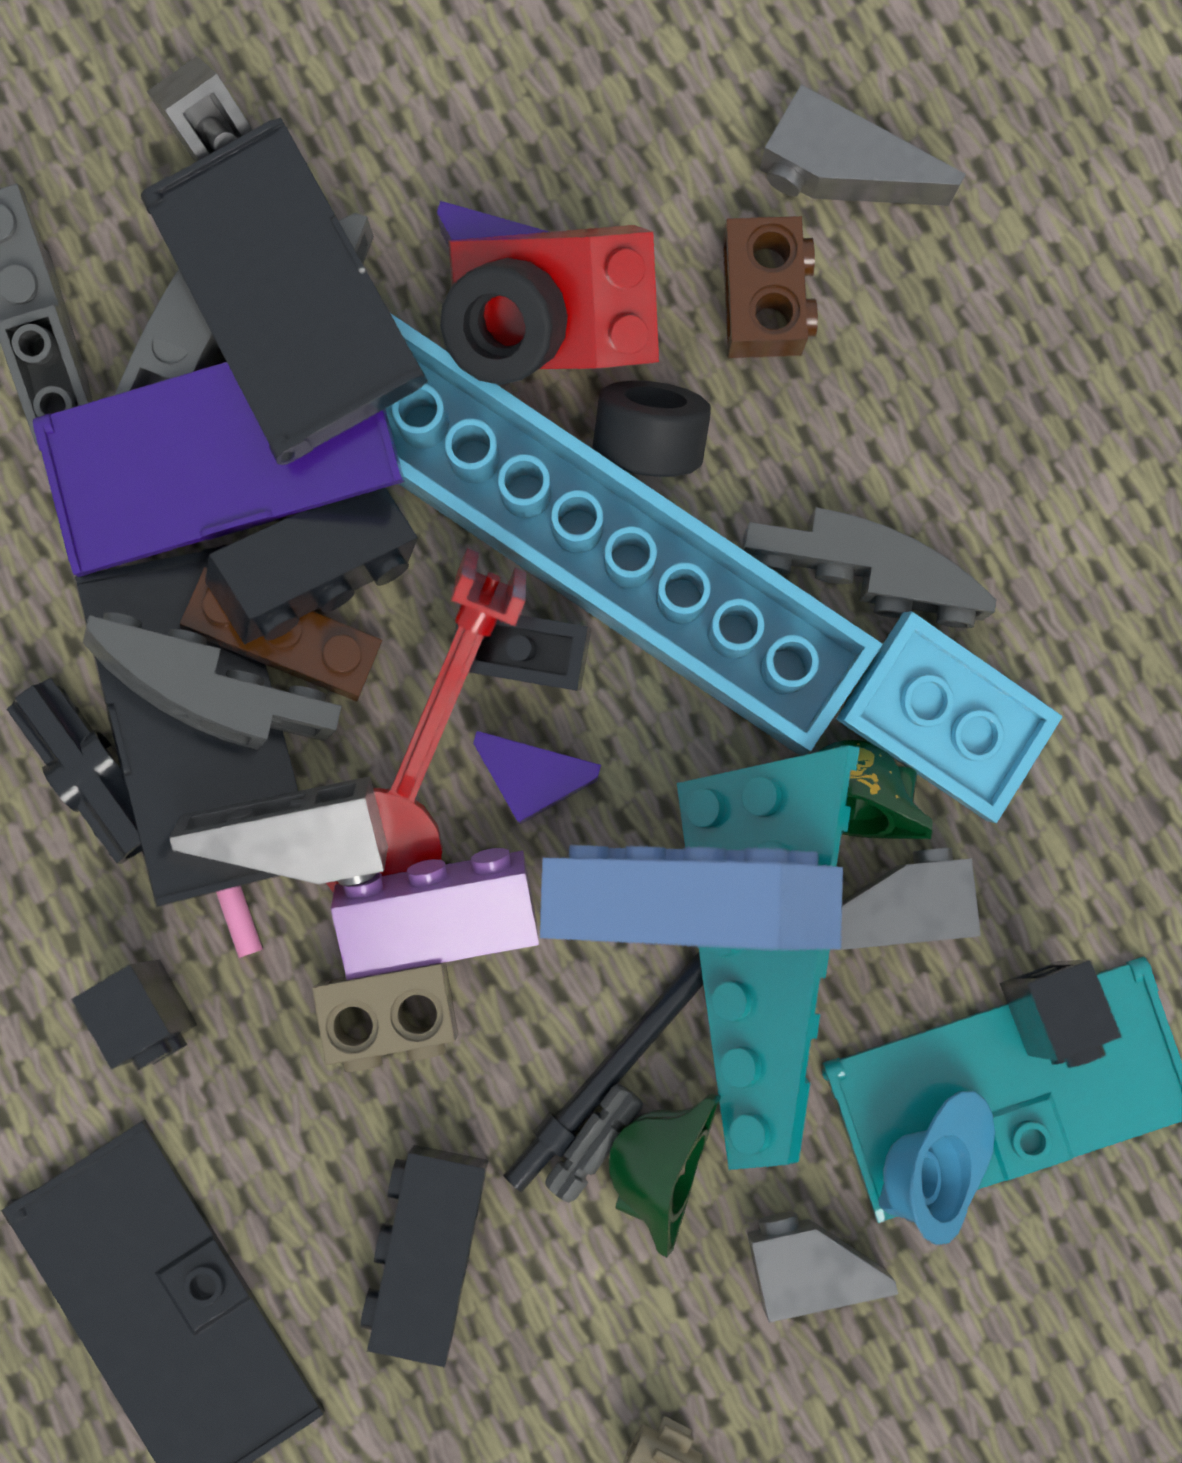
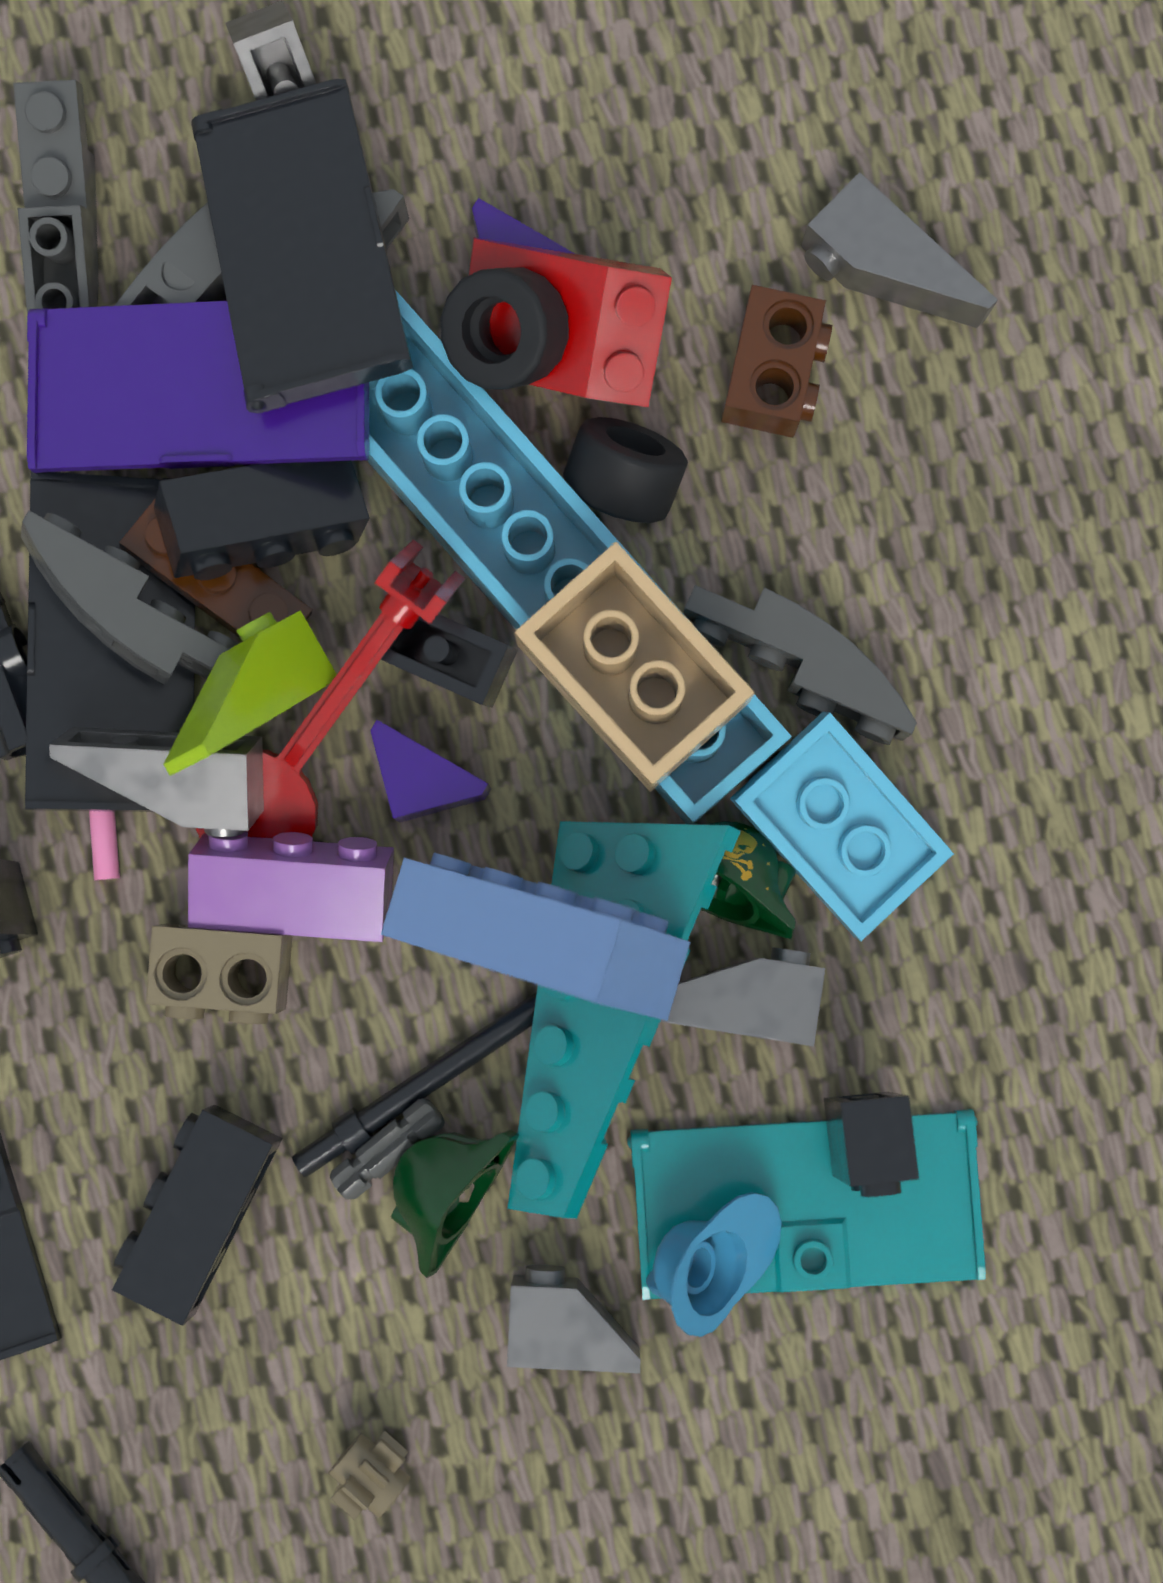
camera: 20 degrees right, 0 degrees up
none -> lime slope [163,610,337,776]
none -> tan brick [514,542,755,792]

